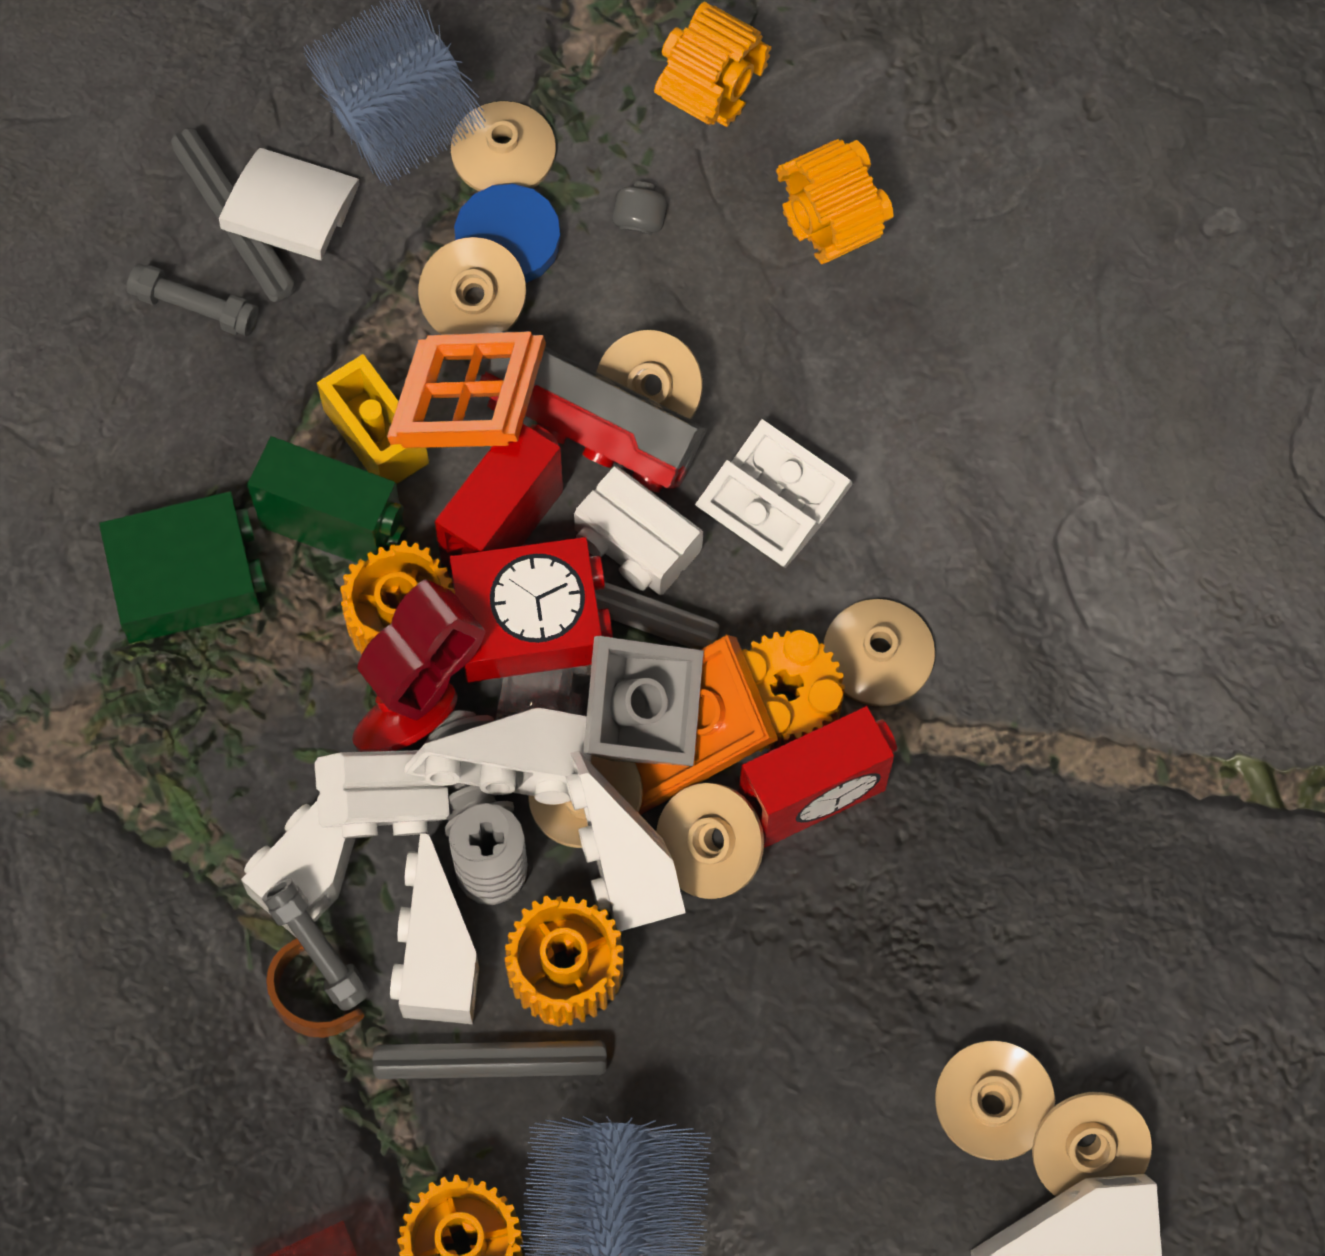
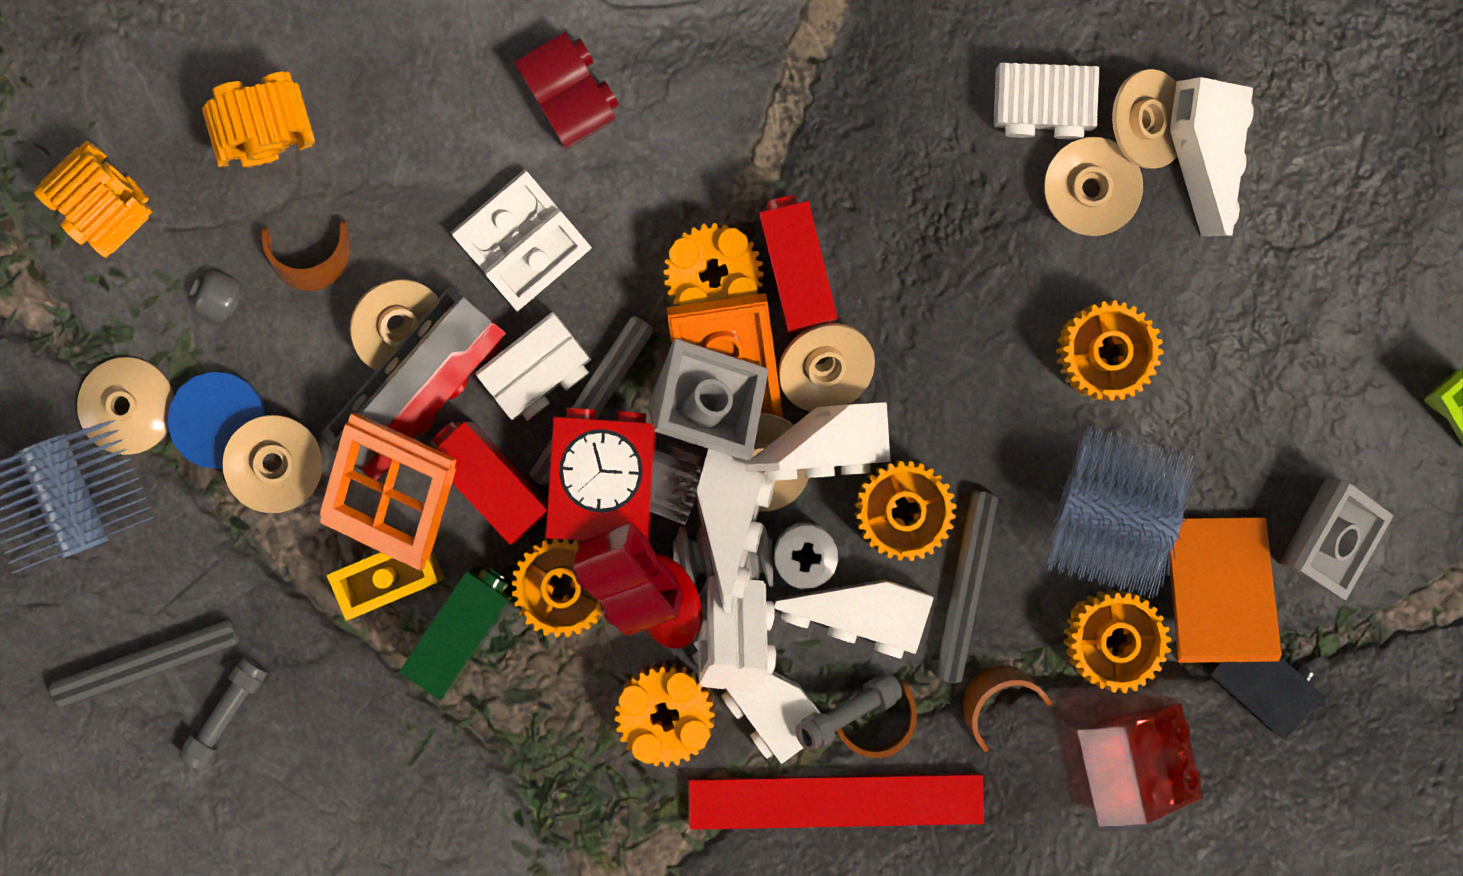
camera: 75 degrees left, 20 degrees up
dark green brick [99,491,267,644] -> none
white slope [219,148,360,261] -> none
tan dish [824,599,935,706] -> none
none -> dark orange helmet [262,220,350,291]
none -> dark red brick [514,32,620,150]
none -> light orange brick [615,662,715,767]
none -> red tile [689,773,984,830]
none -> dark orange helmet [962,666,1053,753]
none -> white brick [994,63,1099,139]
none -> light orange brick [1056,300,1164,401]

